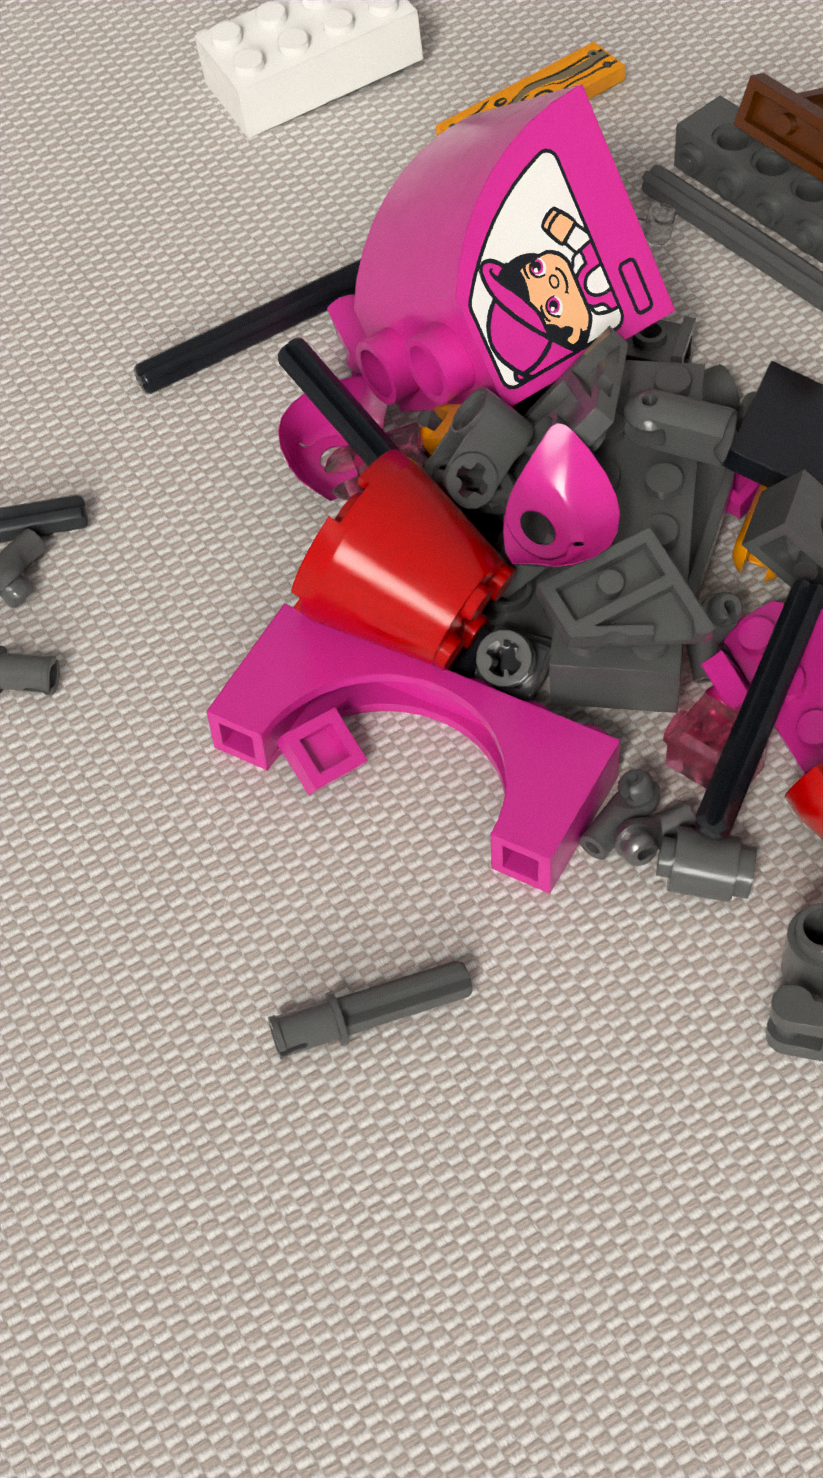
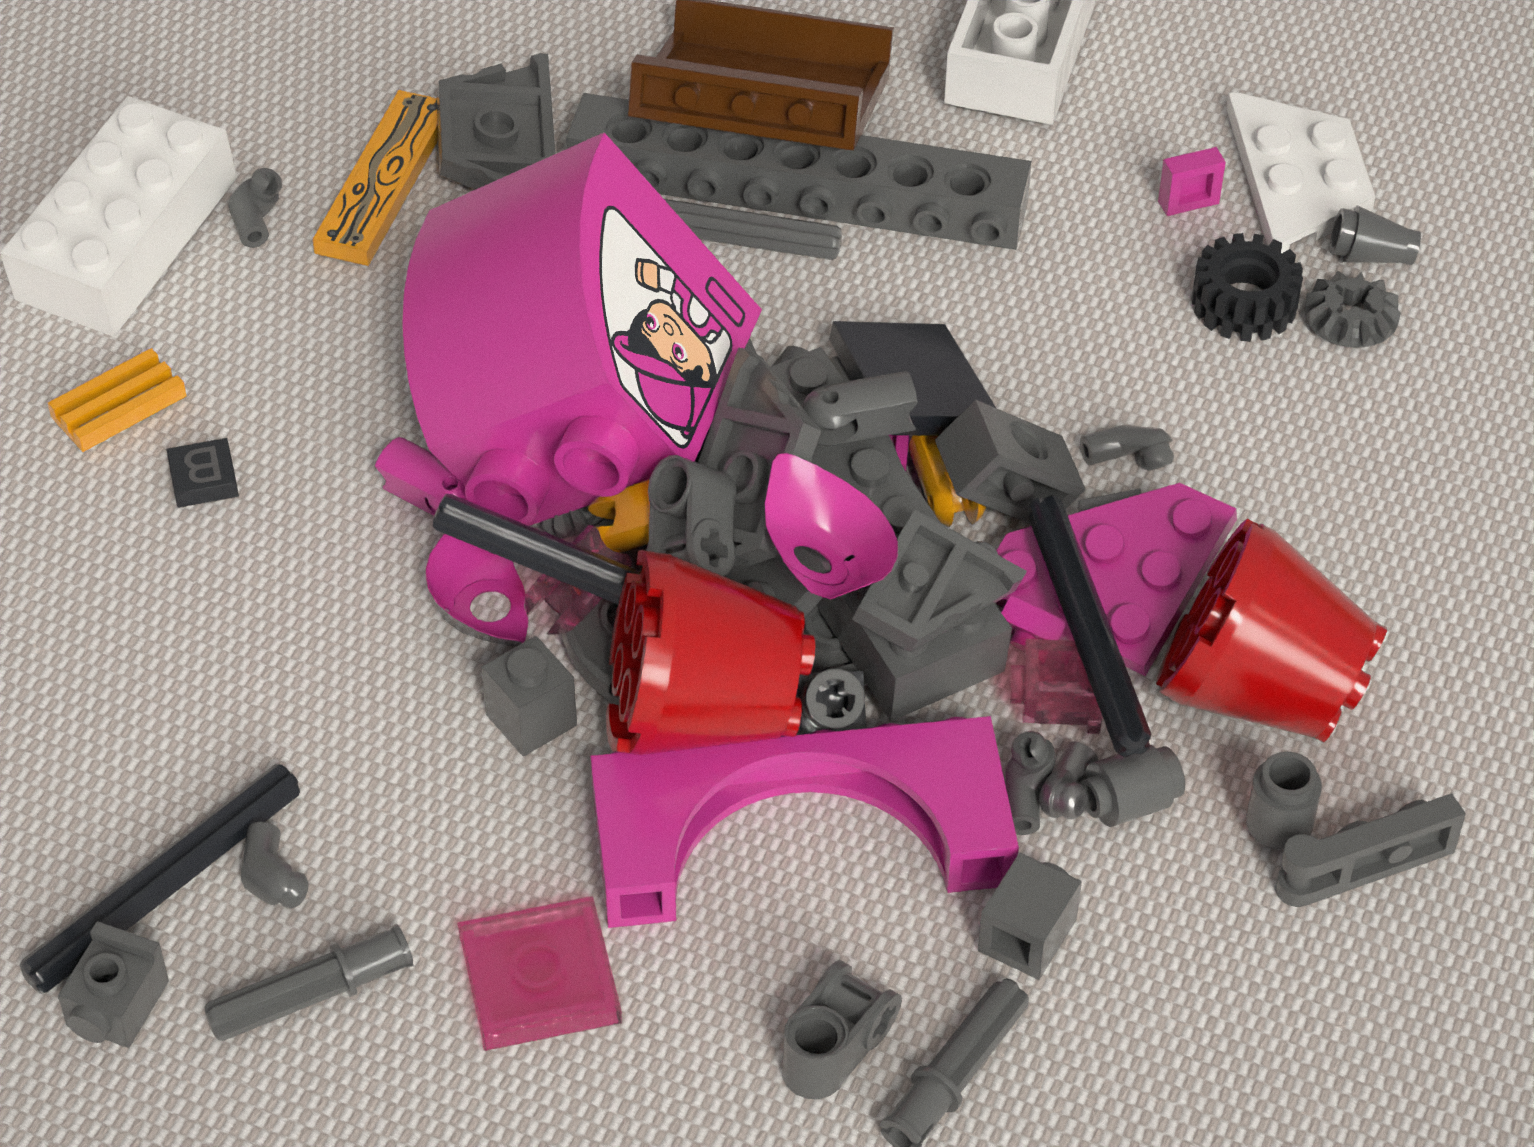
camera: 40 degrees left, 5 degrees down
black axle [134,258,361,394] -> none
dark pink plate [276,707,368,796] -> none
none -> light orange tile [48,348,187,452]
none -> black tile [166,438,239,508]
none -> dark grey arm [229,168,282,248]
none -> dark grey wing [437,53,556,189]
none -> clear pink tile [457,896,622,1051]
none -> dark grey brick [481,636,577,757]
none -> dark grey piece [782,960,902,1099]
none -> dark grey brick [978,853,1082,980]

